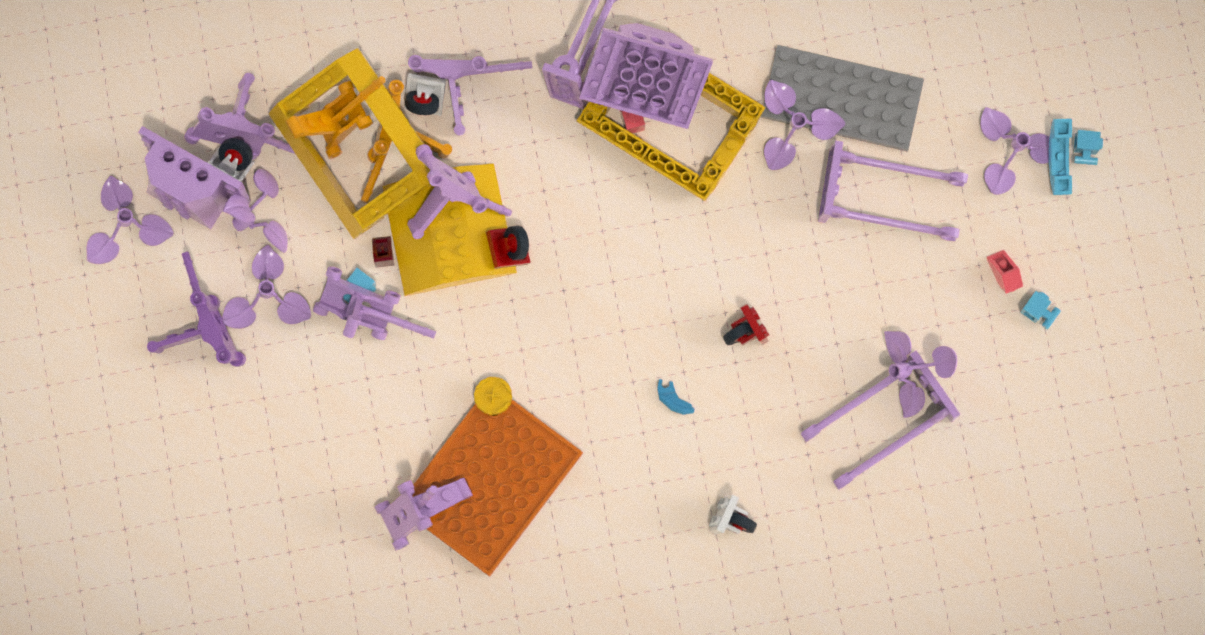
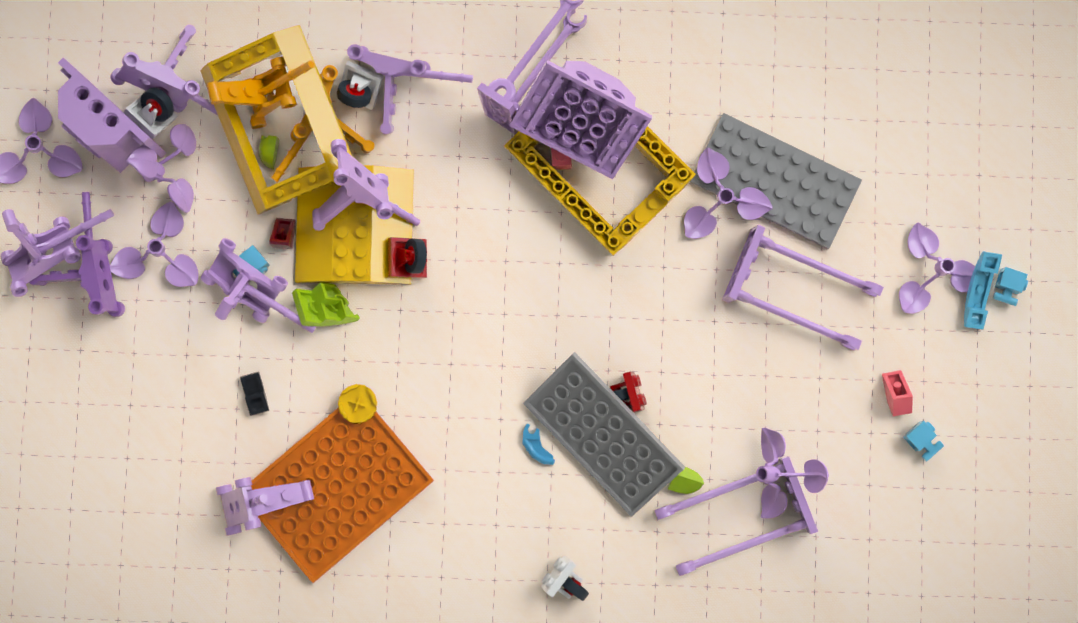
camera: 15 degrees right, 5 degrees up
none -> lavender piece [0,209,114,297]
none -> black slope [240,371,269,416]
none -> lime brick [259,135,280,170]
none -> lime slope [292,282,360,326]
none -> light grey plate [523,352,685,517]
none -> lime brick [668,467,704,494]

